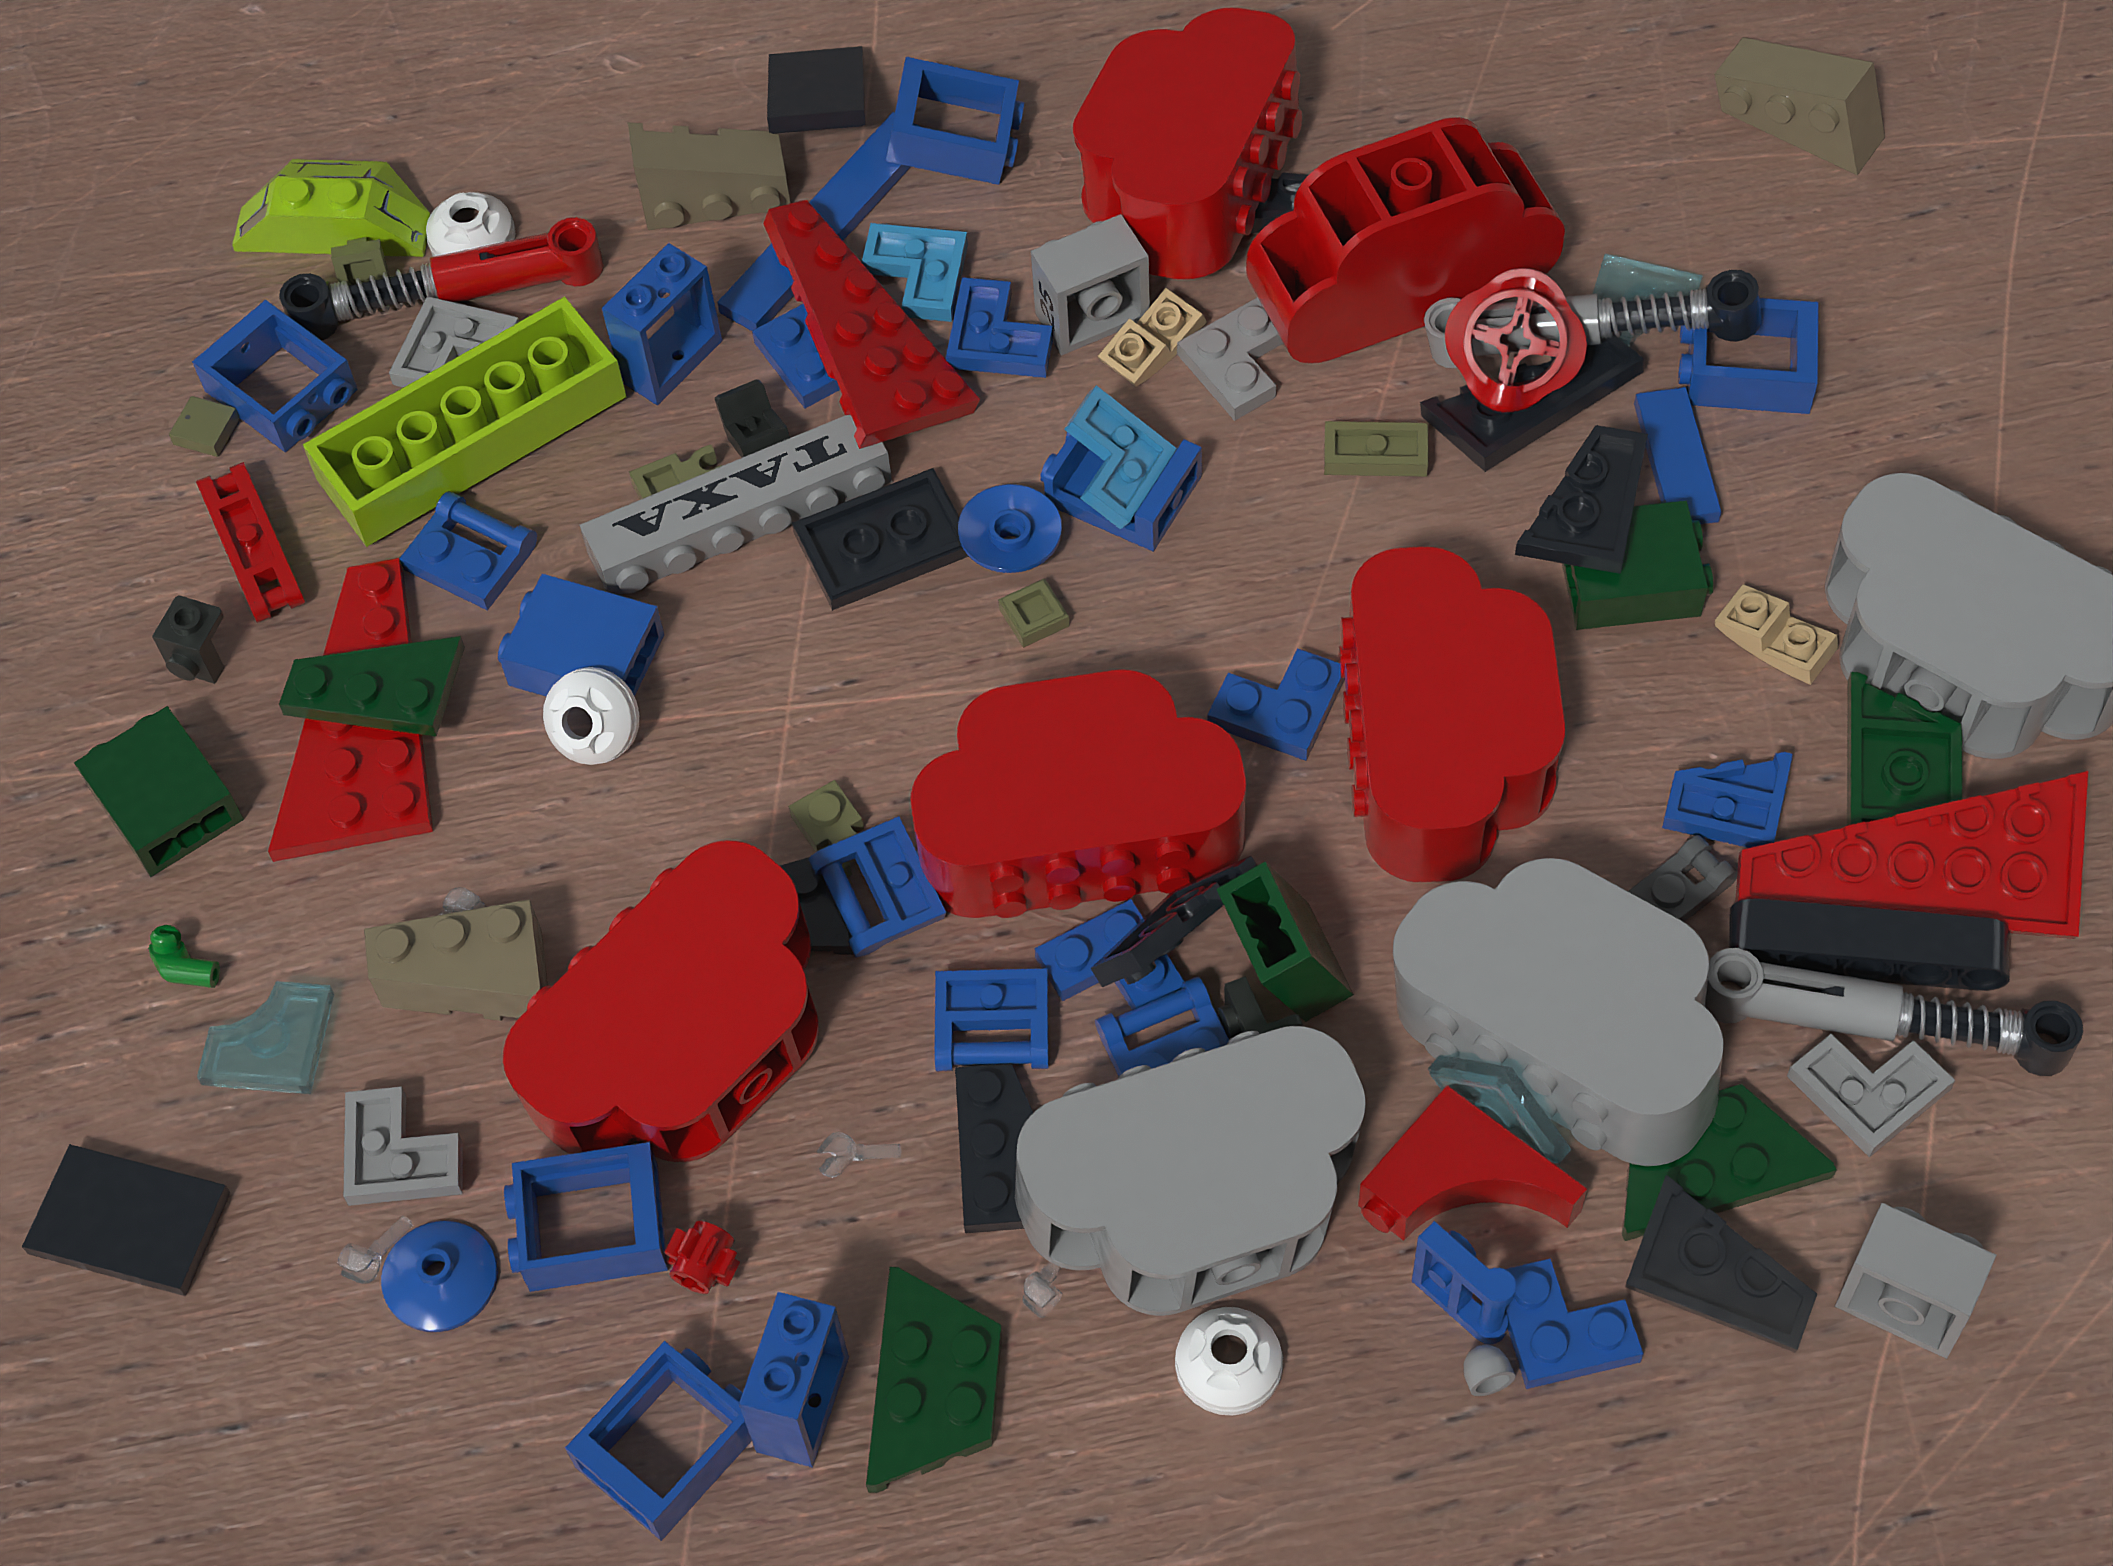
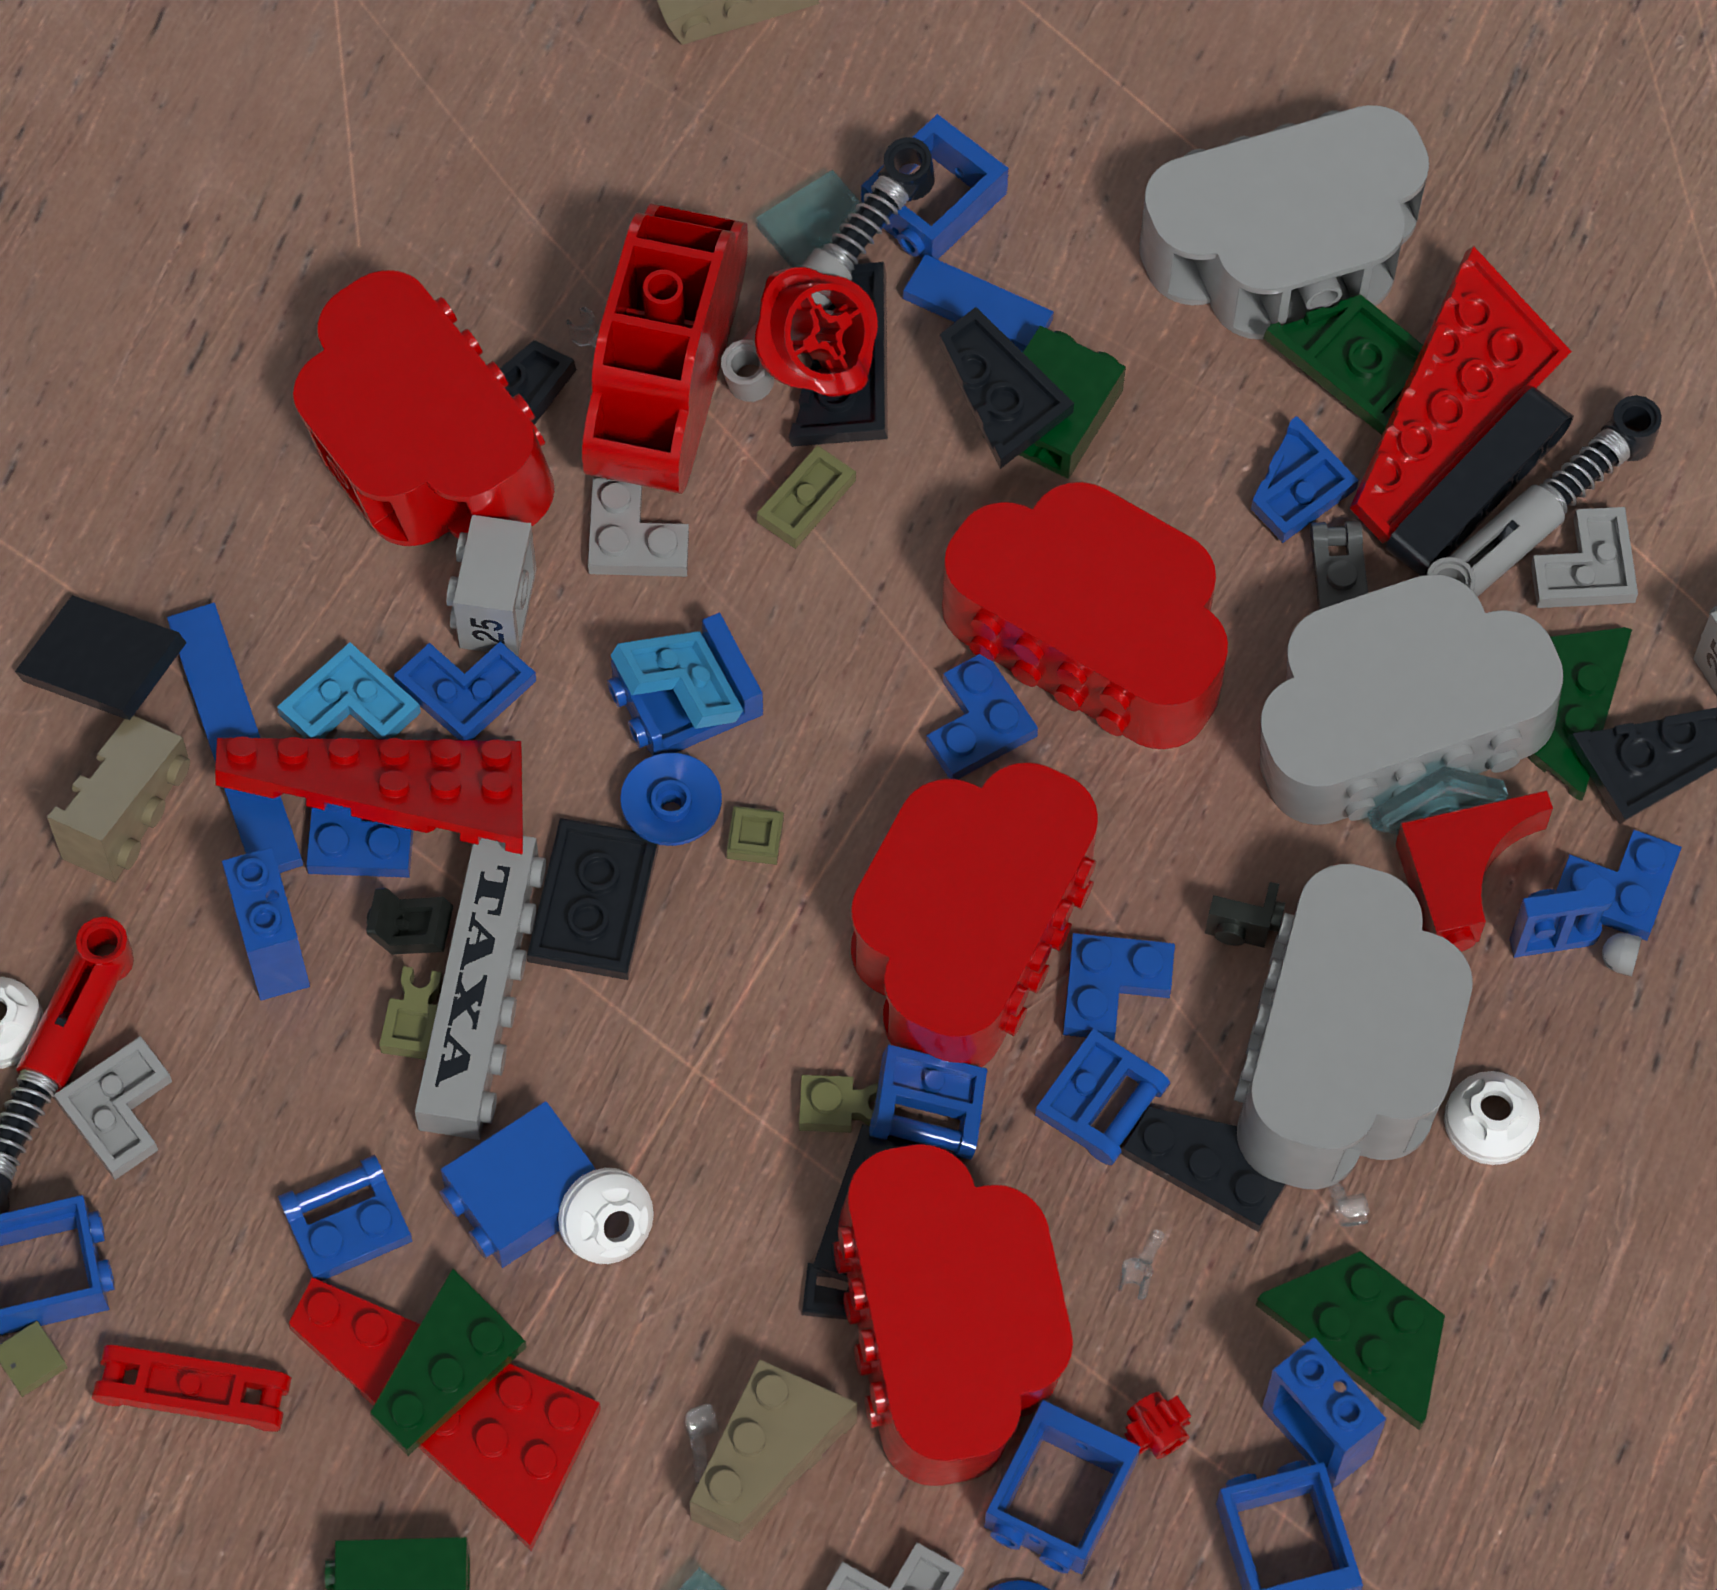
camera: 60 degrees left, 5 degrees up
pearl dark grey bracket [152,596,224,684] -> none
lime brick [303,296,626,547] -> none
blue window [886,57,1024,185] -> none
black wing [1090,856,1258,987] -> none
blue plate [1095,976,1229,1076] -> none
tan slope [1098,288,1207,387] -> none
dark green brick [1216,861,1354,1022] -> none
tan slope [1715,584,1838,685] -> none

